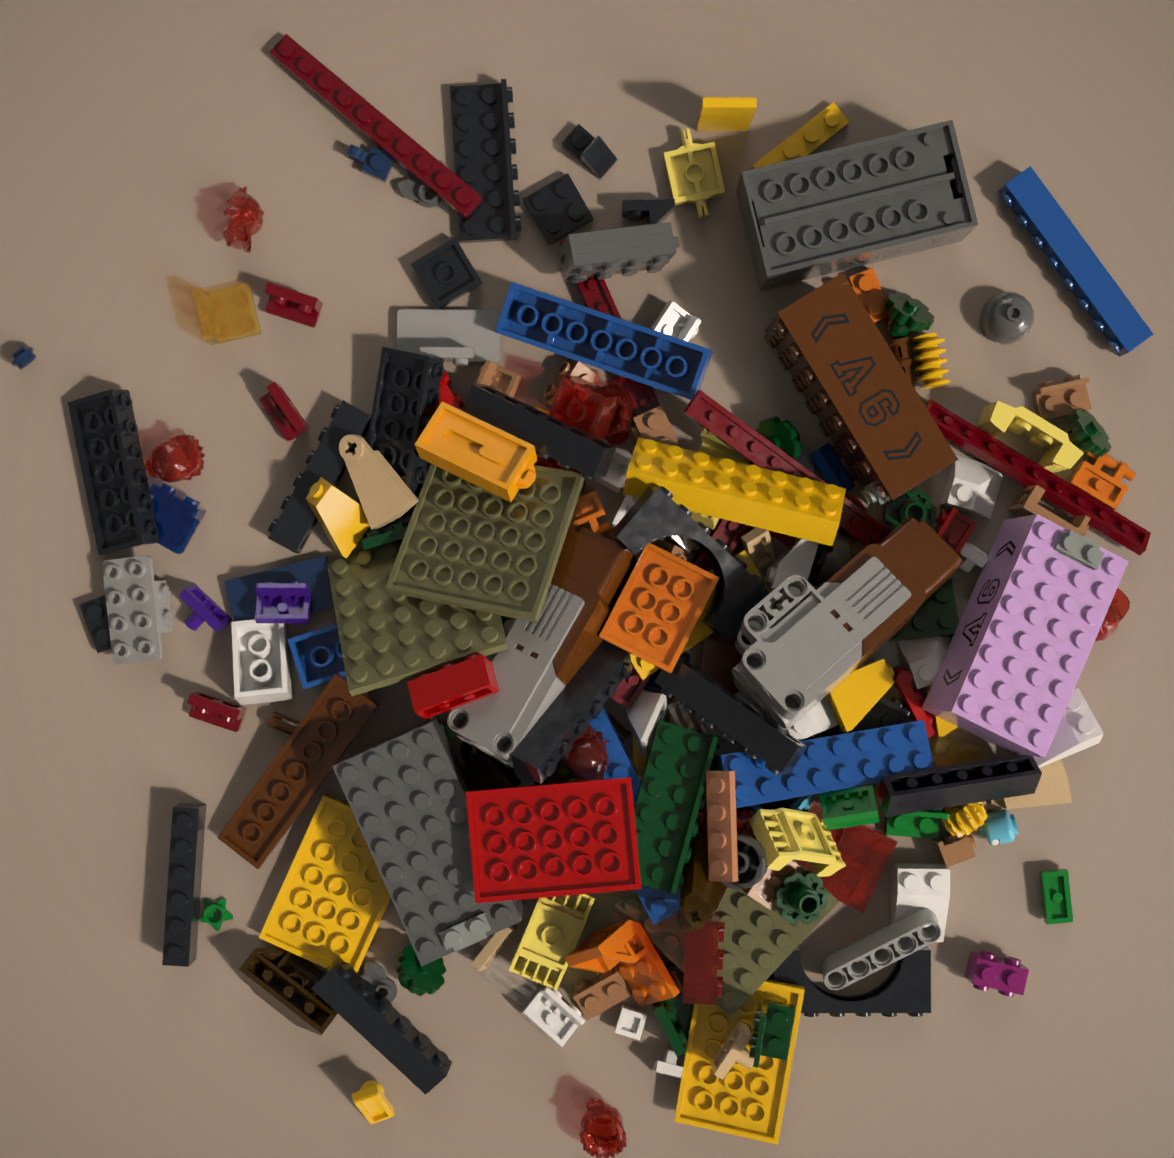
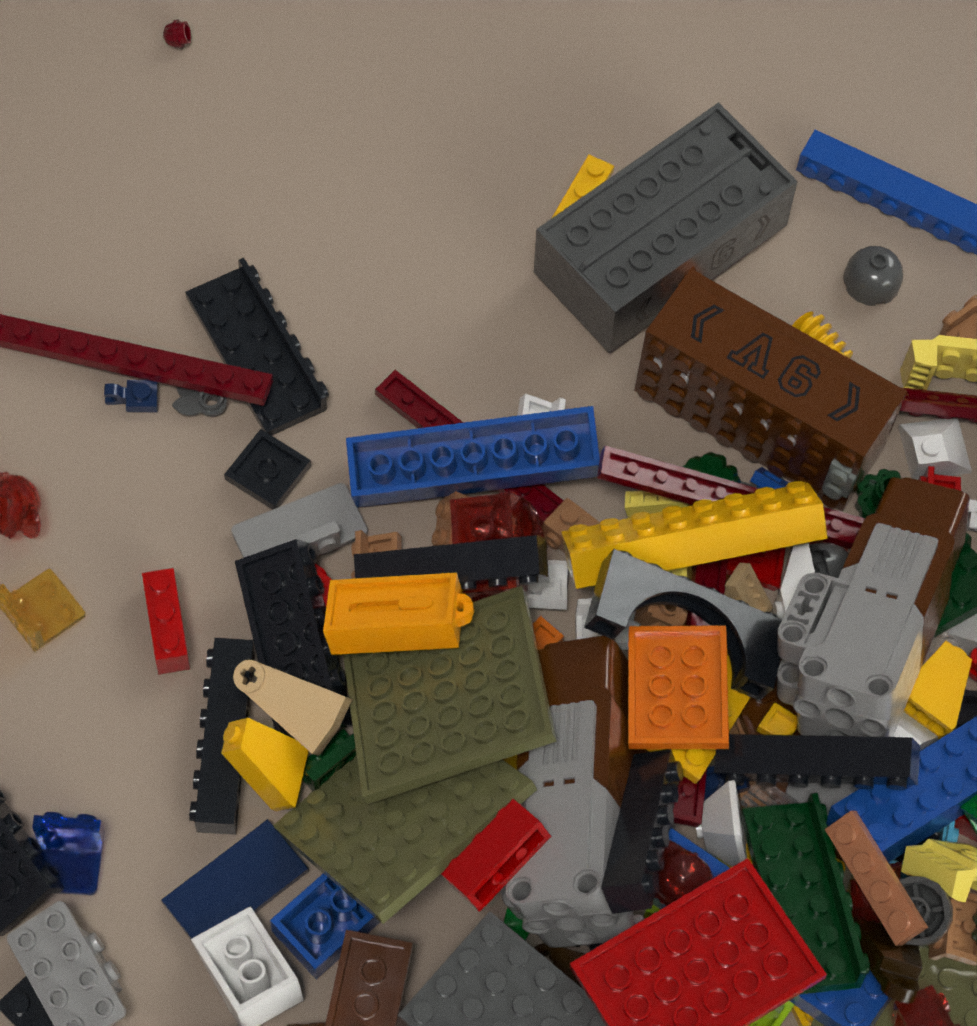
camera: 30 degrees left, 25 degrees down
clear red hair [145,434,205,483] -> none
dark purple tile [179,584,233,632] -> none
dark purple bracket [255,581,312,624] -> none
dark red bracket [259,381,310,442] -> none
dark red bracket [265,282,323,328] -> none
black plate [523,173,593,245] -> none
dark grey piece [558,222,680,283] -> none
black slope [562,124,617,180] -> none
black slope [622,199,675,225] -> none
light yellow plate [663,128,725,218] -> none
yellow tile [696,97,757,131] -> none
dark green plant [883,291,934,338] -> none
none -> red brick [142,568,190,675]
none -> yellow tile [756,703,797,735]

